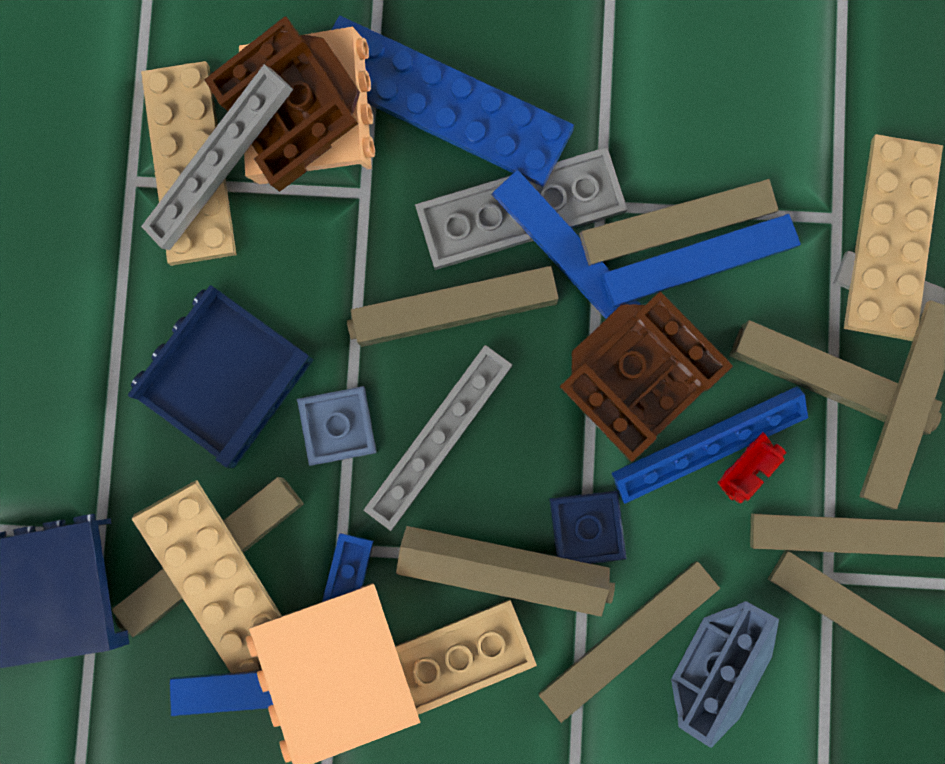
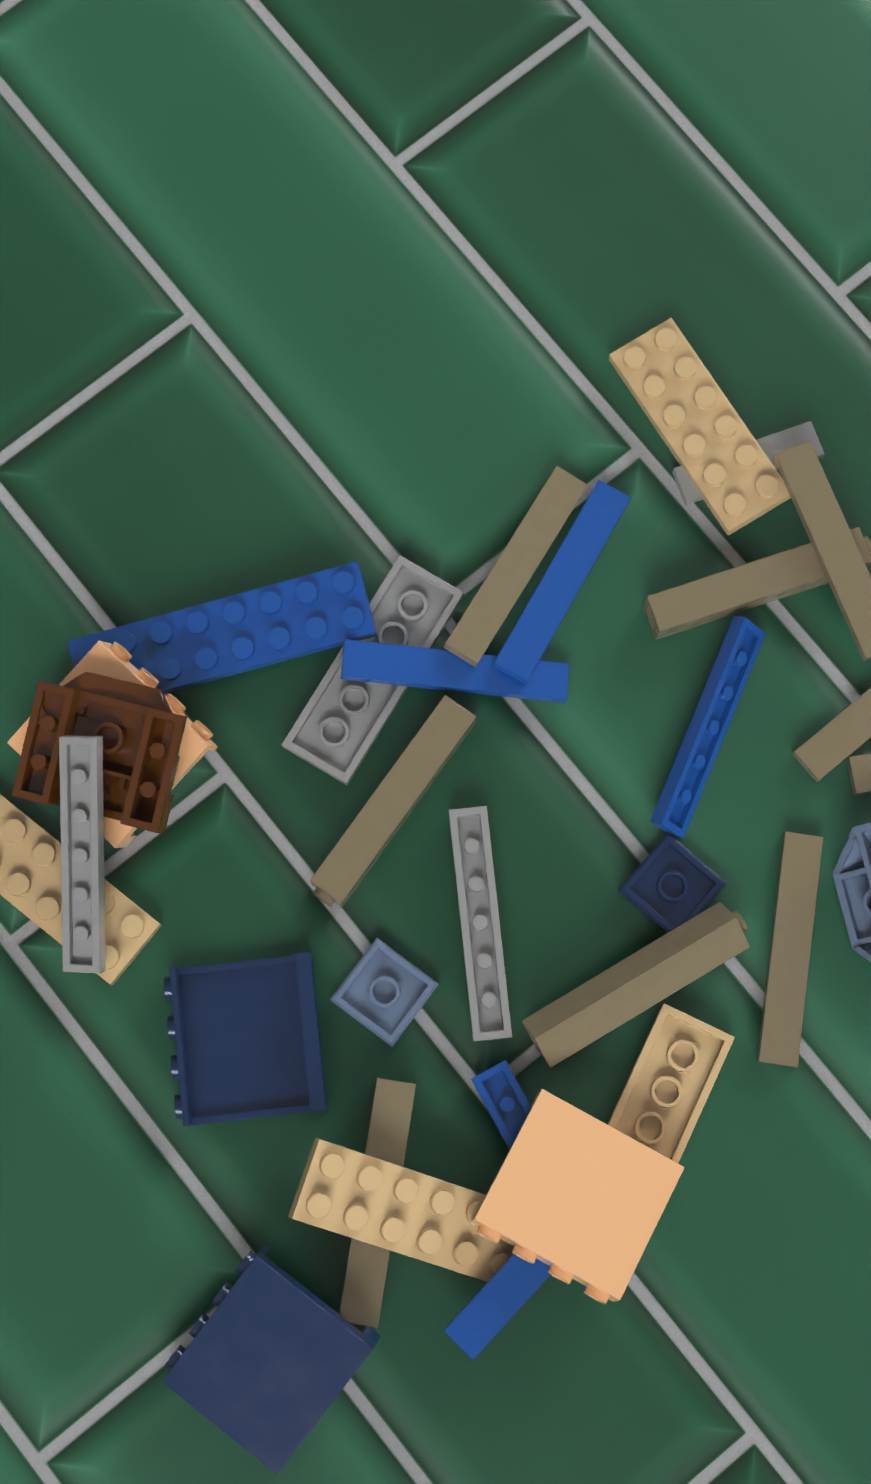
camera: 50 degrees left, 5 degrees down
reddish brown slope [559,291,733,462] -> none
red hinge [717,432,787,504] -> none

